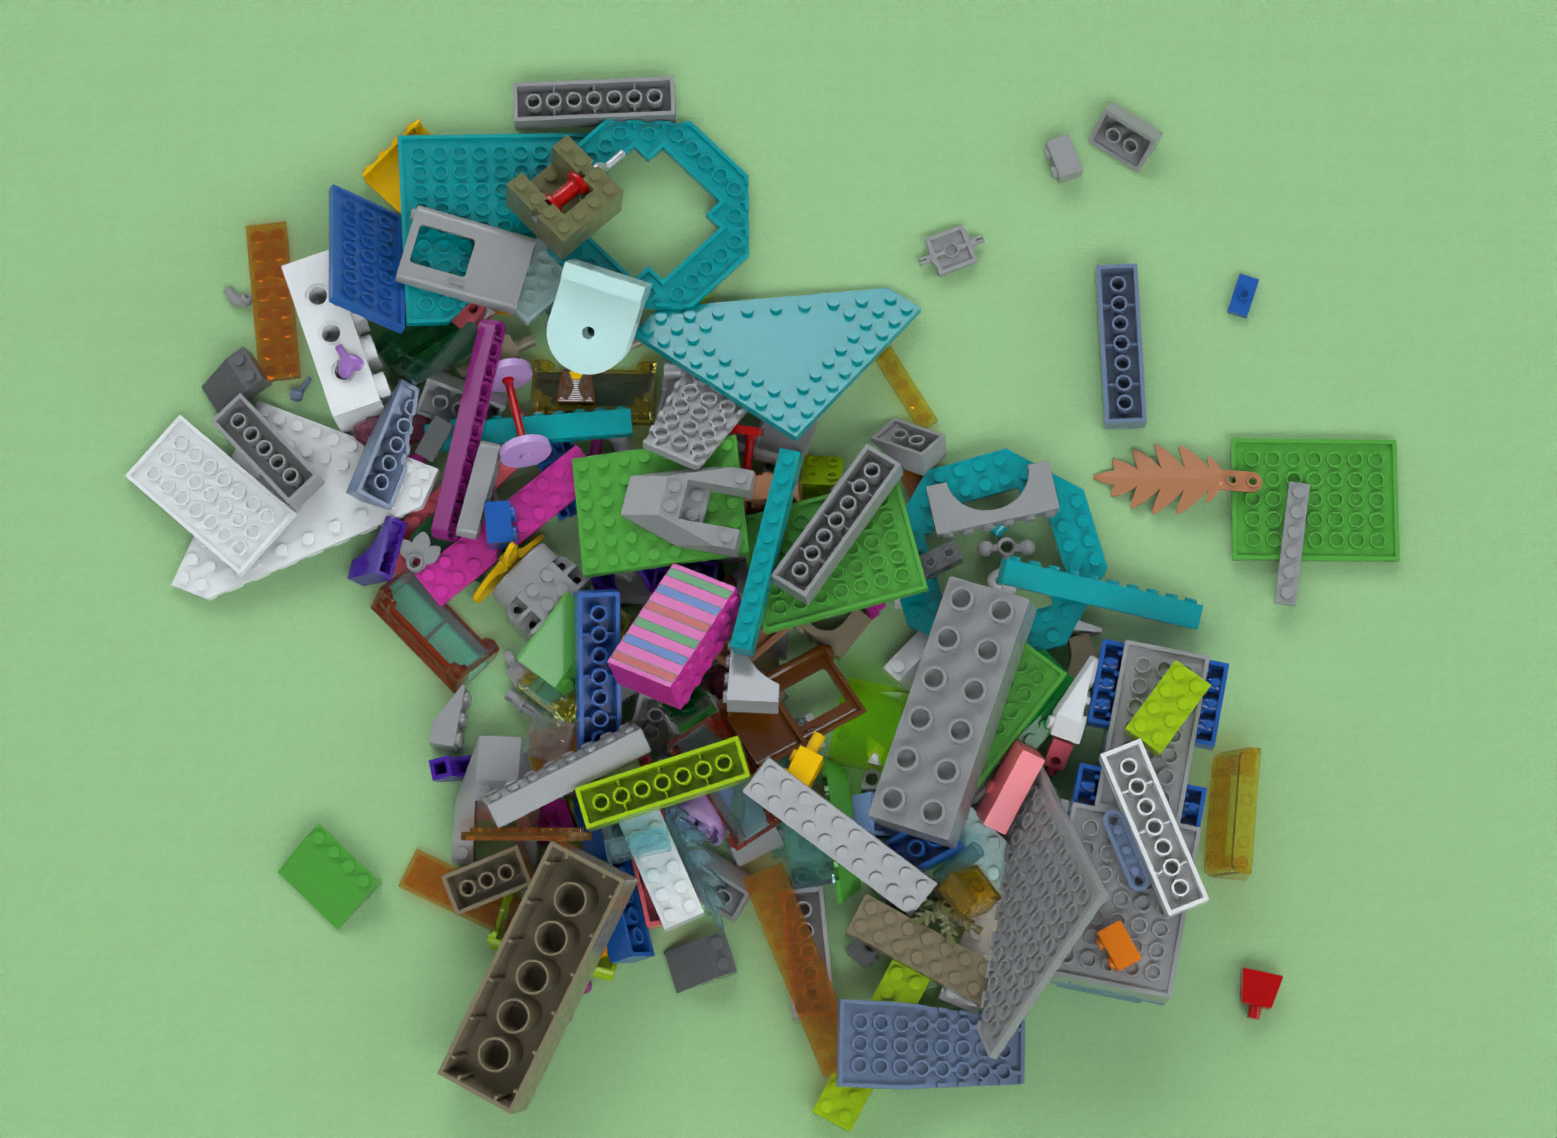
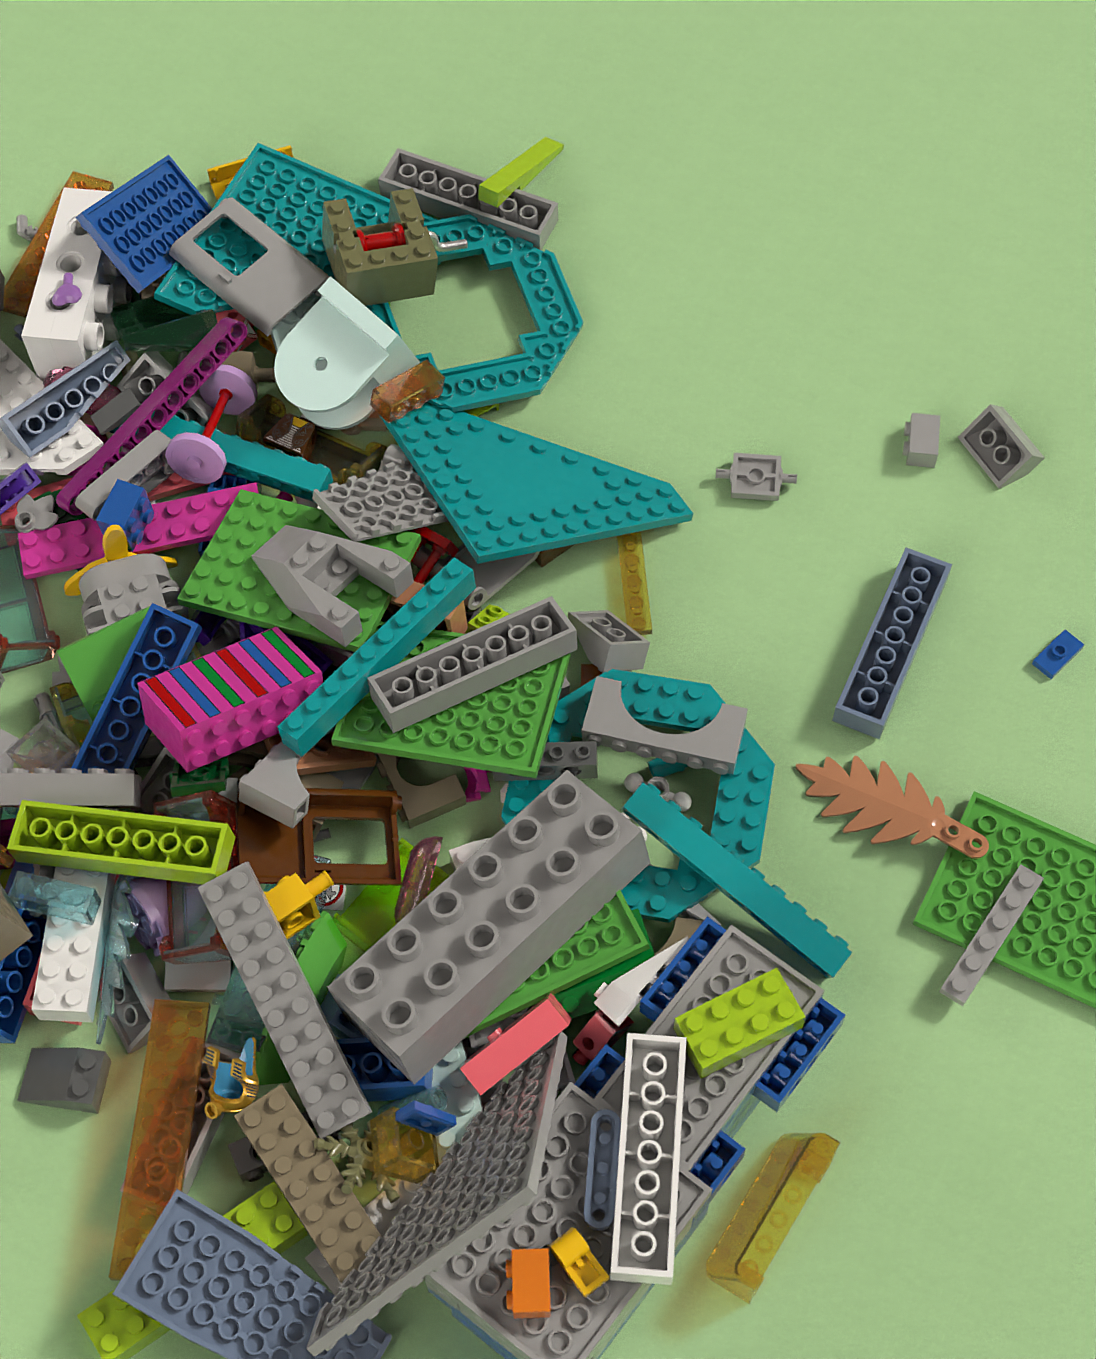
camera: 25 degrees right, 15 degrees down
none -> piece [201,1038,259,1119]
none -> clear orange brick [370,360,445,424]
none -> brick [394,836,443,924]
none -> blue plate [395,1100,457,1136]
none -> lime slope [478,137,564,208]
none -> yellow plate [548,1227,609,1298]

